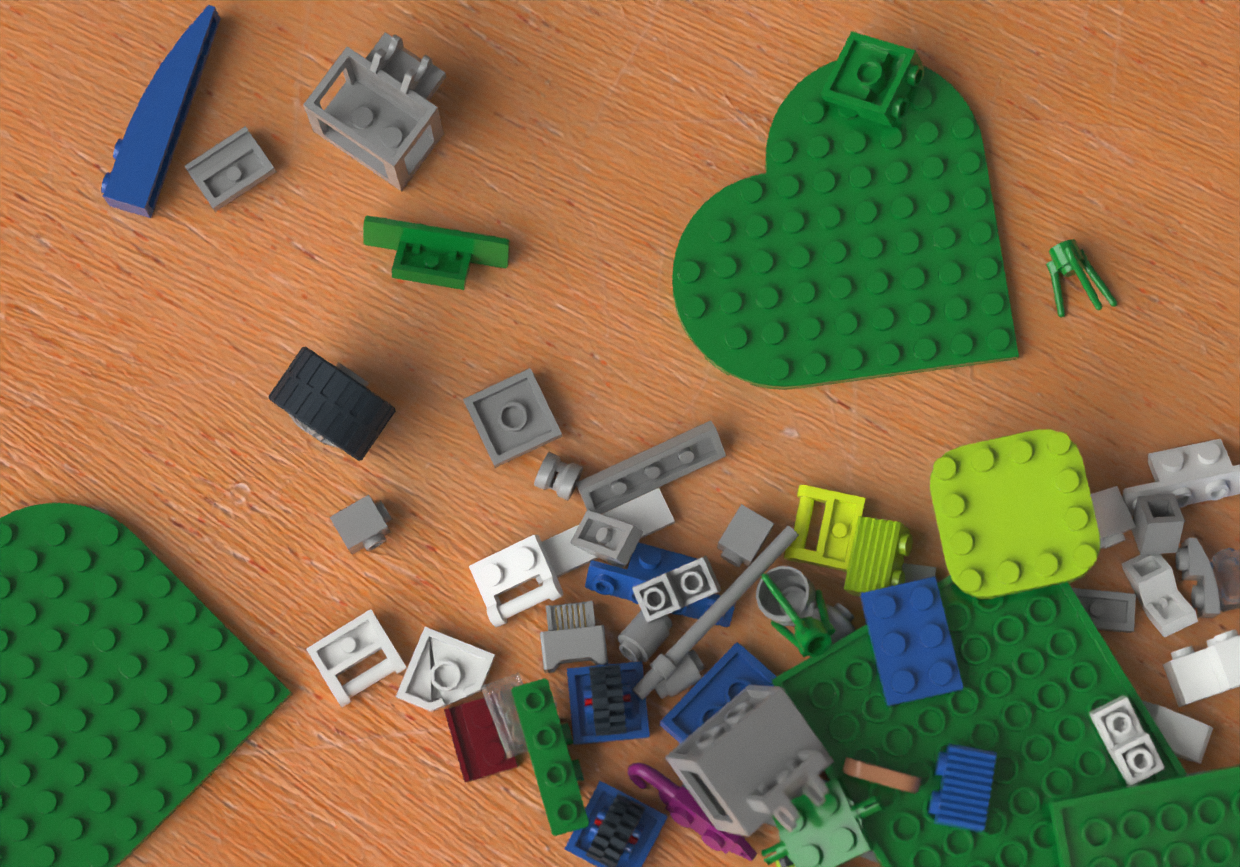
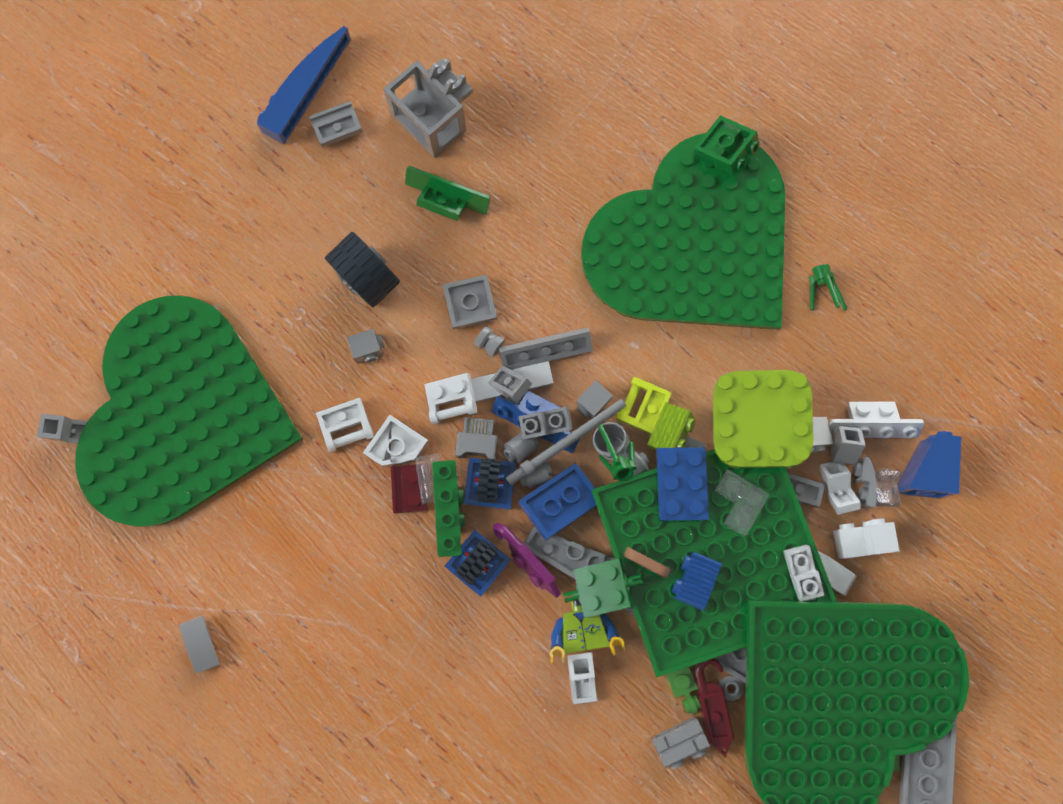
camera: 10 degrees right, 0 degrees up
light grey piece [665,685,834,836] -> none
none -> clear plate [714,469,770,537]

